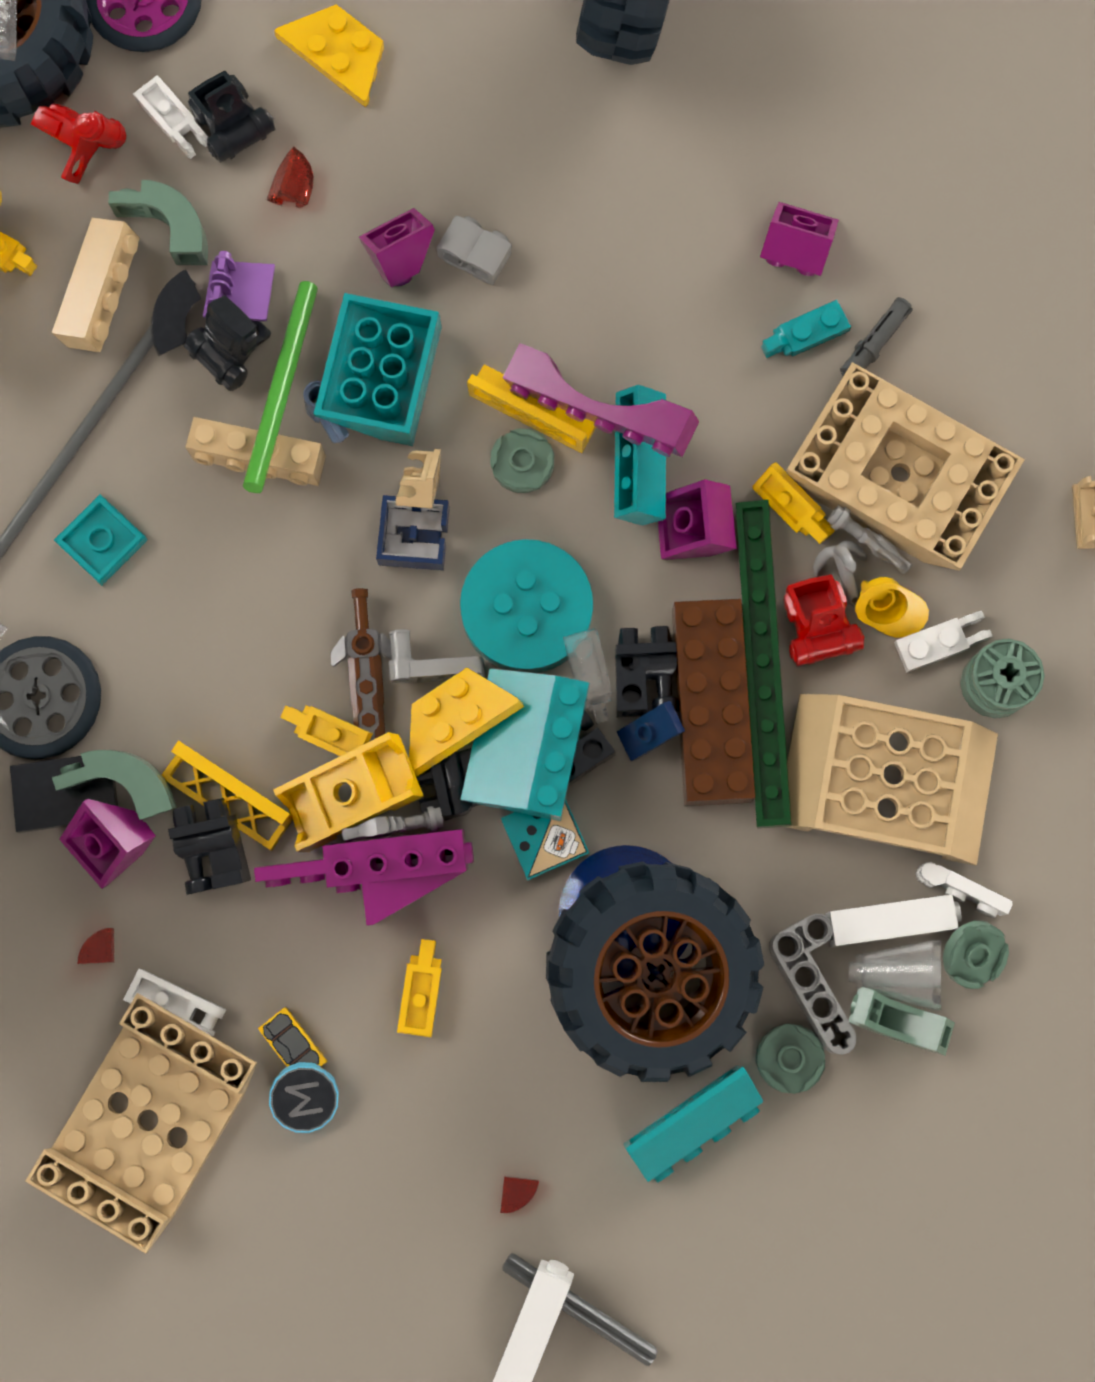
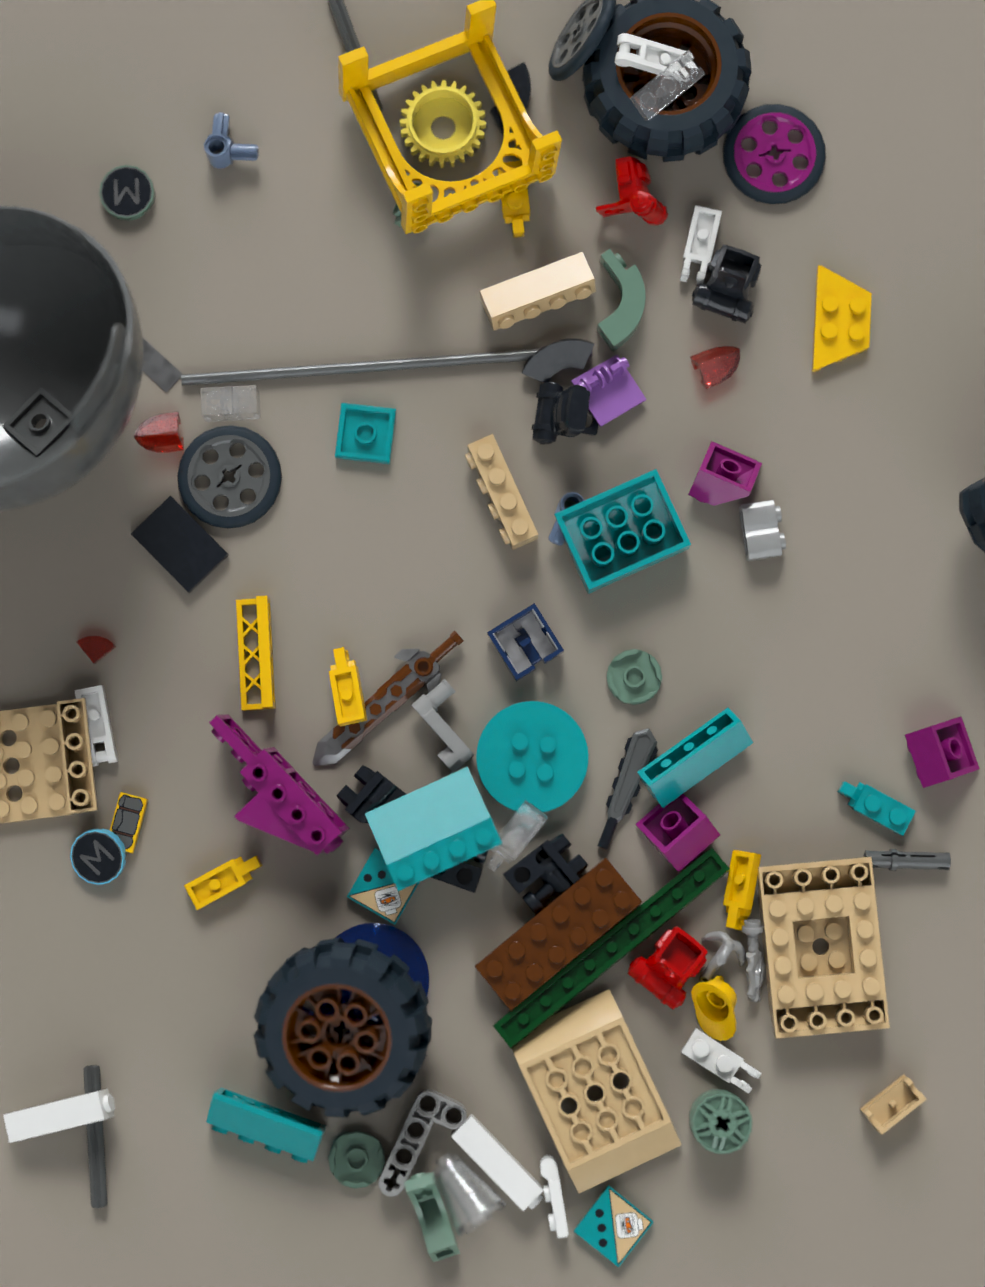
camera: 55 degrees right, 5 degrees up
sand green arch [52,750,177,820] -> none
magenta slope [59,799,156,889] -> none
black hips [168,798,251,895] -> none
bright green piece [243,281,318,493] -> none
yellow piece [273,732,424,852] -> none
light grey piece [342,806,443,843] -> none
tan hinge [396,449,441,508] -> none
yellow wing [409,668,524,777] -> none
yellow fence [467,364,597,453] -> none
clear red tile [500,1176,539,1213] -> none
magenta arch [503,343,699,457] -> none
dark blue plate [617,701,685,761] -> none
sand green tile [943,920,1009,989] -> none
none -> tile [574,1185,654,1268]
none -> dark grey sword [597,728,658,850]

